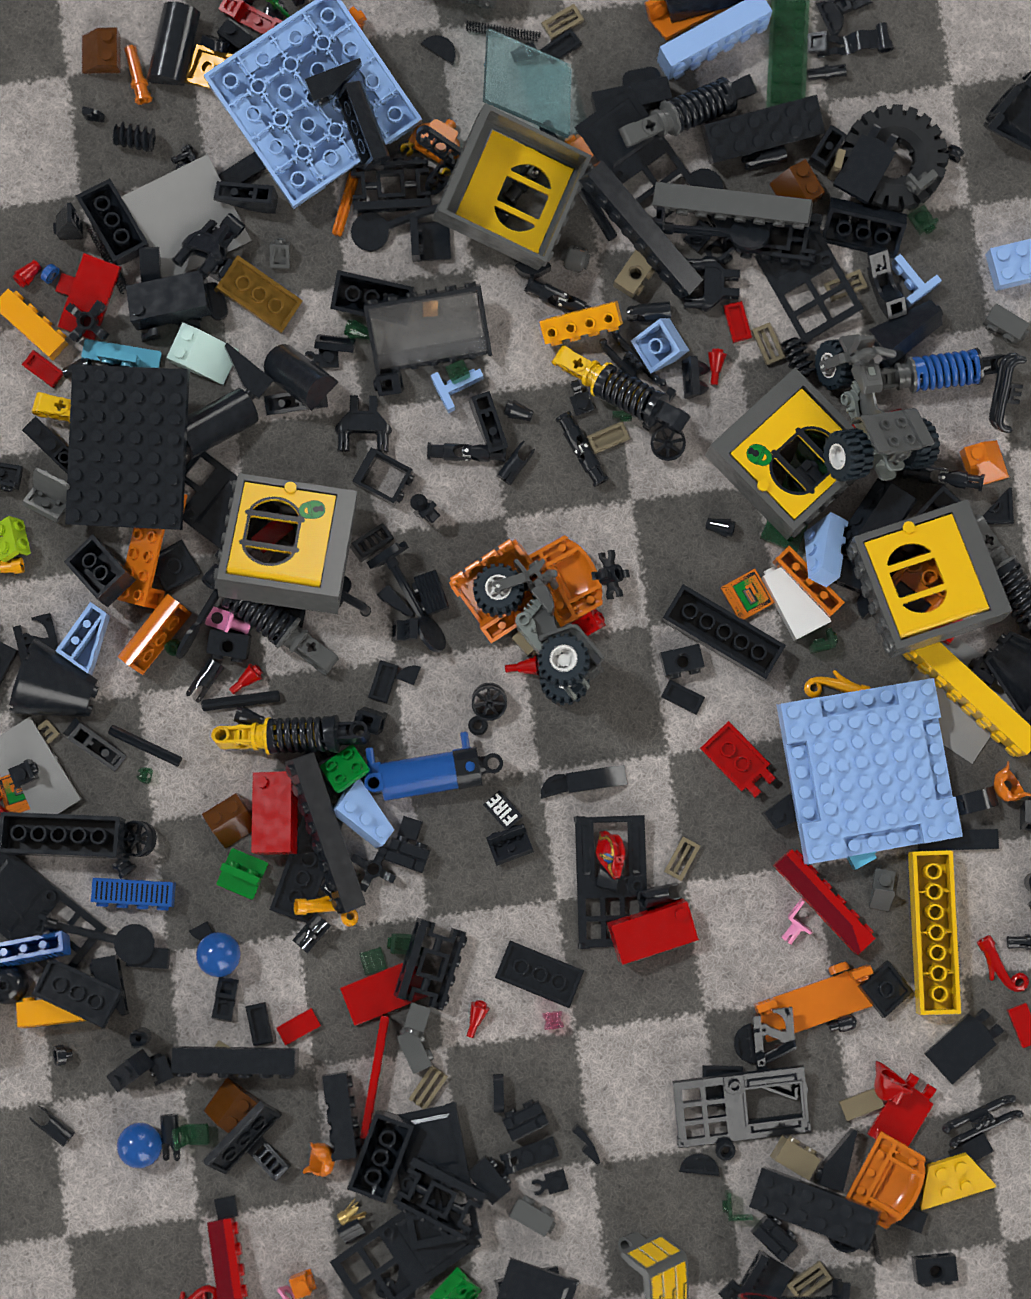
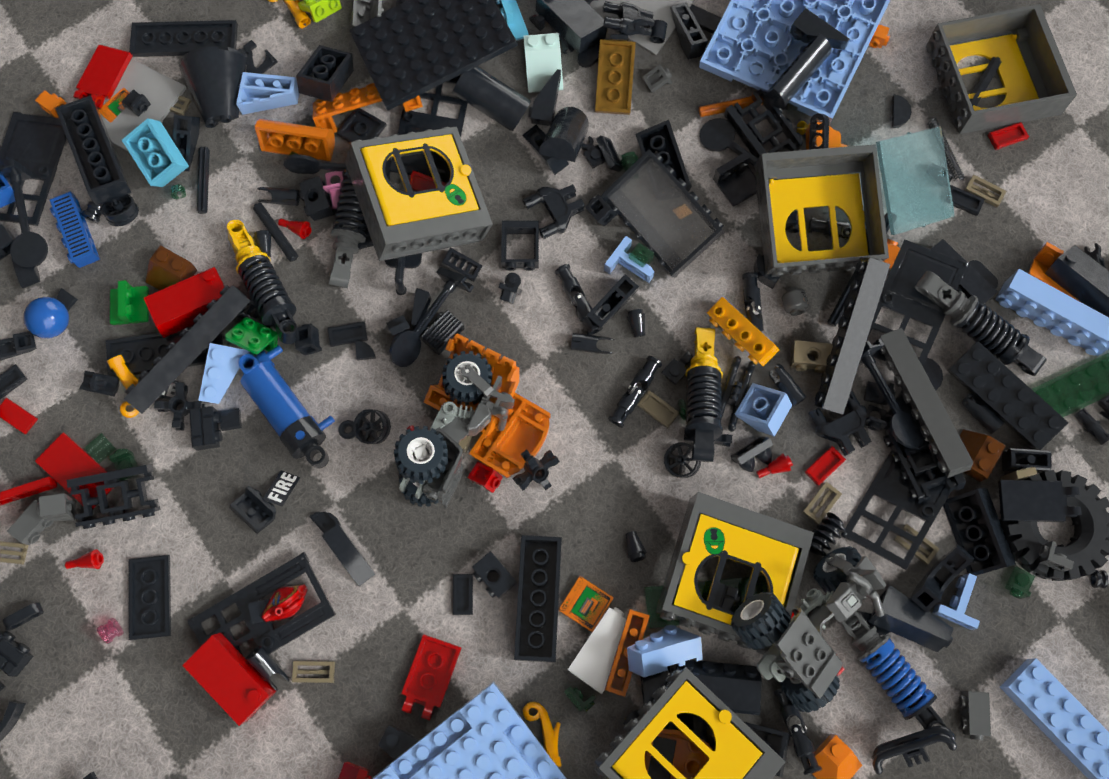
camera: 65 degrees right, 10 degrees down
none -> medium azure brick [122,118,189,187]

